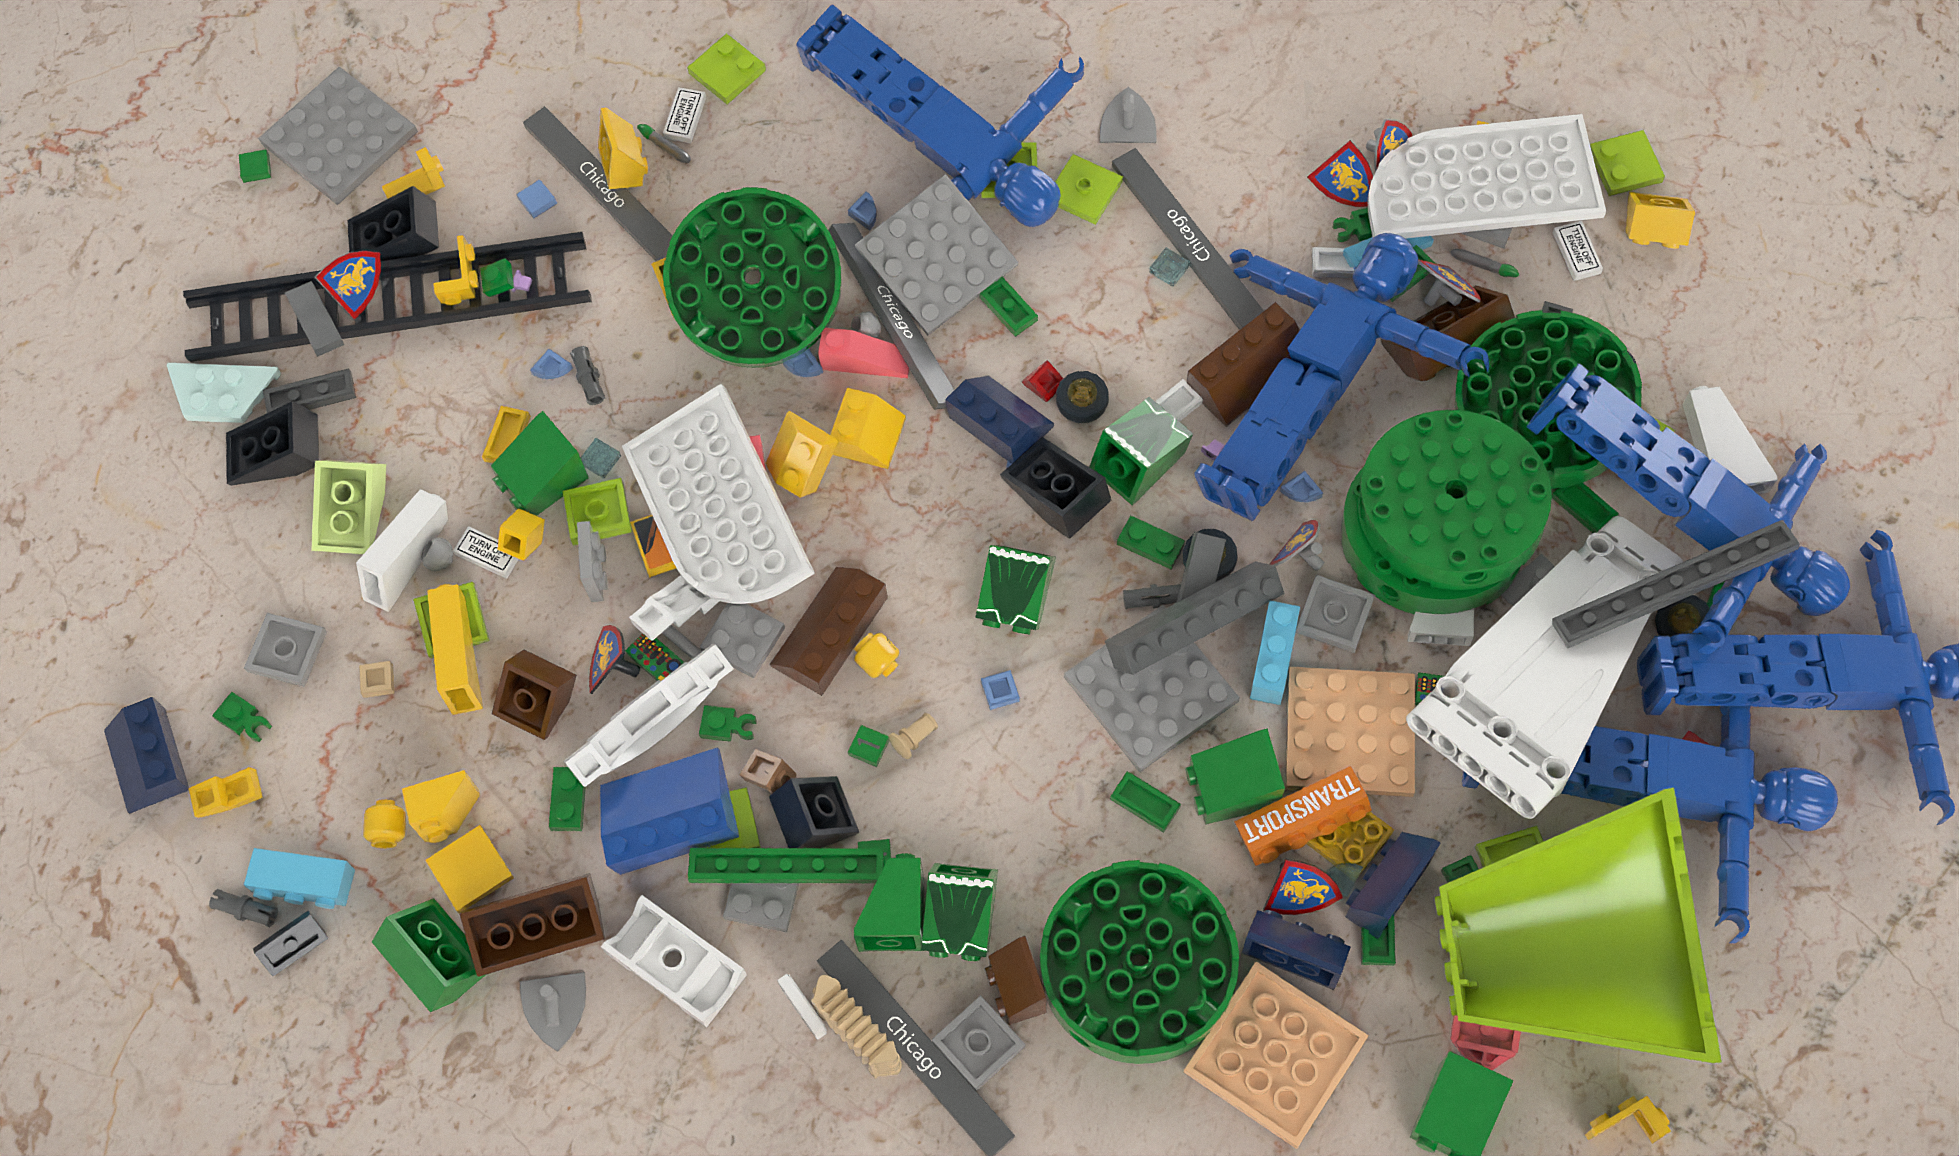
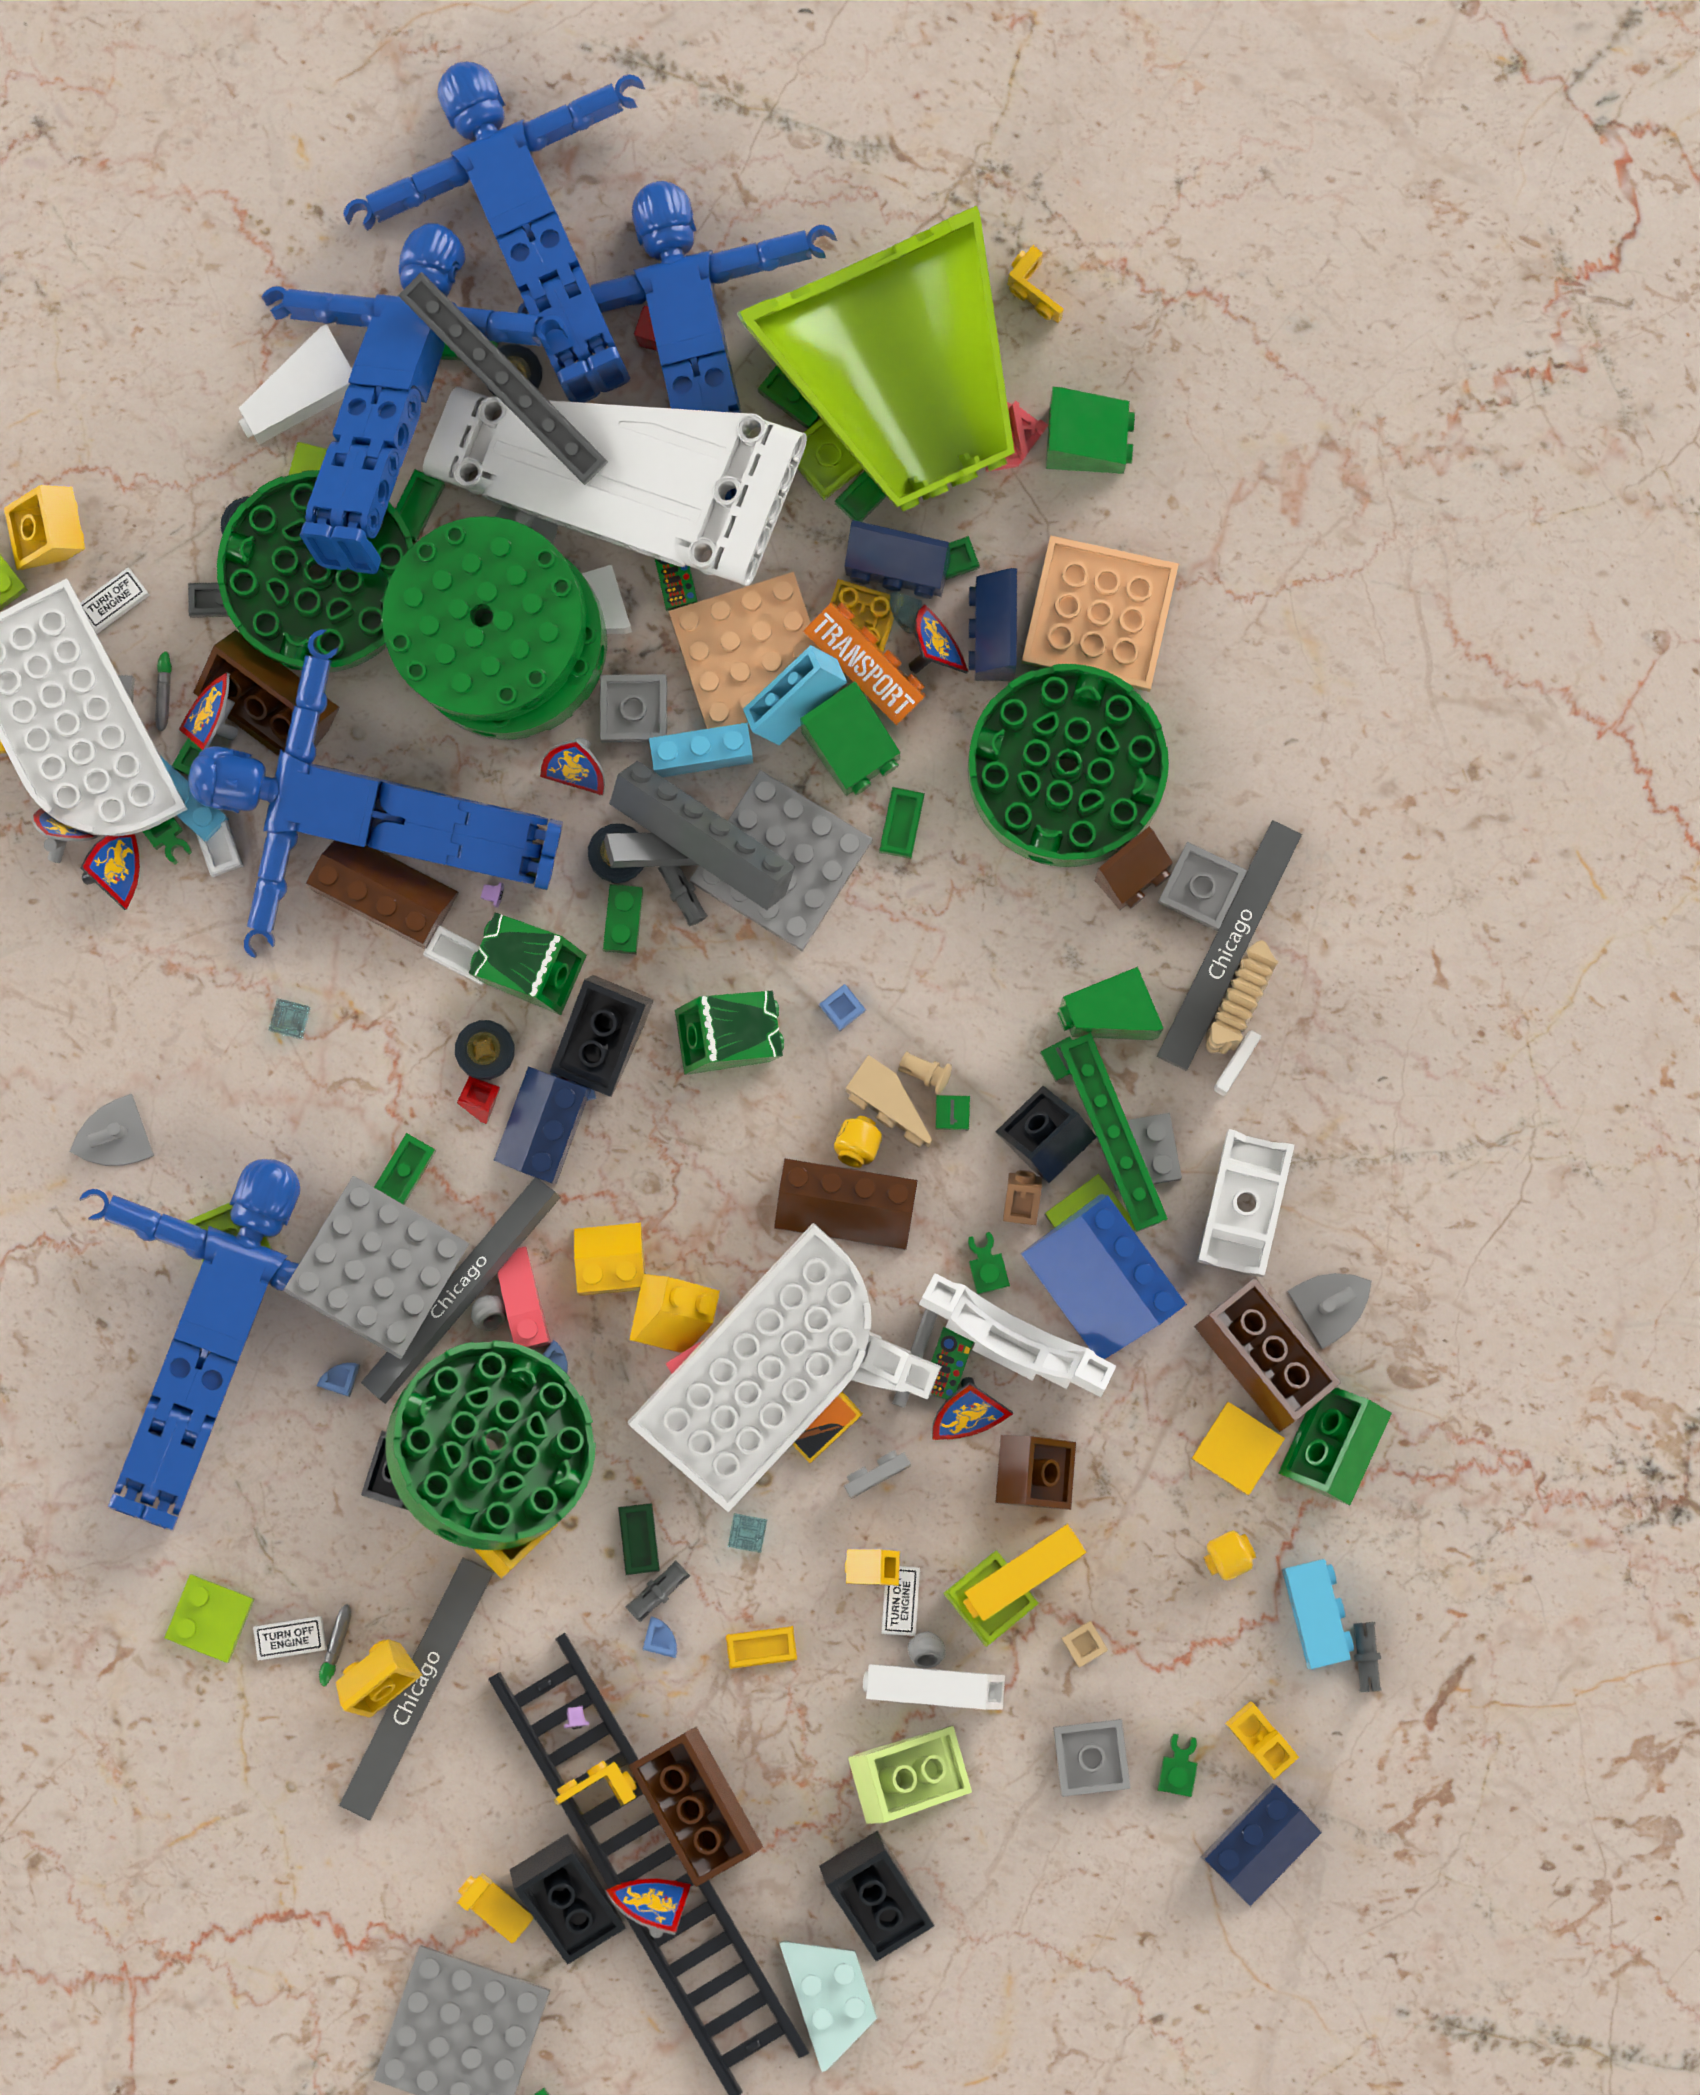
camera: 115 degrees left, 15 degrees up
plate [253,910,328,976] -> none
dark grey tile [263,368,356,413] -> none
dark grey tile [285,281,344,357] -> none
yellow slope [402,770,480,843] -> none
green plate [480,259,514,297] -> none
green slope [491,411,589,516] -> none
medium blue tile [516,180,557,219] -> none
green plate [549,767,586,831] -> none
lime plate [563,478,632,546] -> none
light grey plate [700,603,785,678] -> none
slope [921,863,998,961] -> none
lime plate [1055,154,1123,225] -> none
dark grey tile [1112,148,1264,330] -> none
medium blue tile [1280,471,1323,502] -> none
none -> dark green tile [618,1503,660,1575]
none -> reddish brown slope [628,1727,763,1888]
none -> medium azure brick [743,645,847,745]
none -> tan slope [846,1055,932,1148]

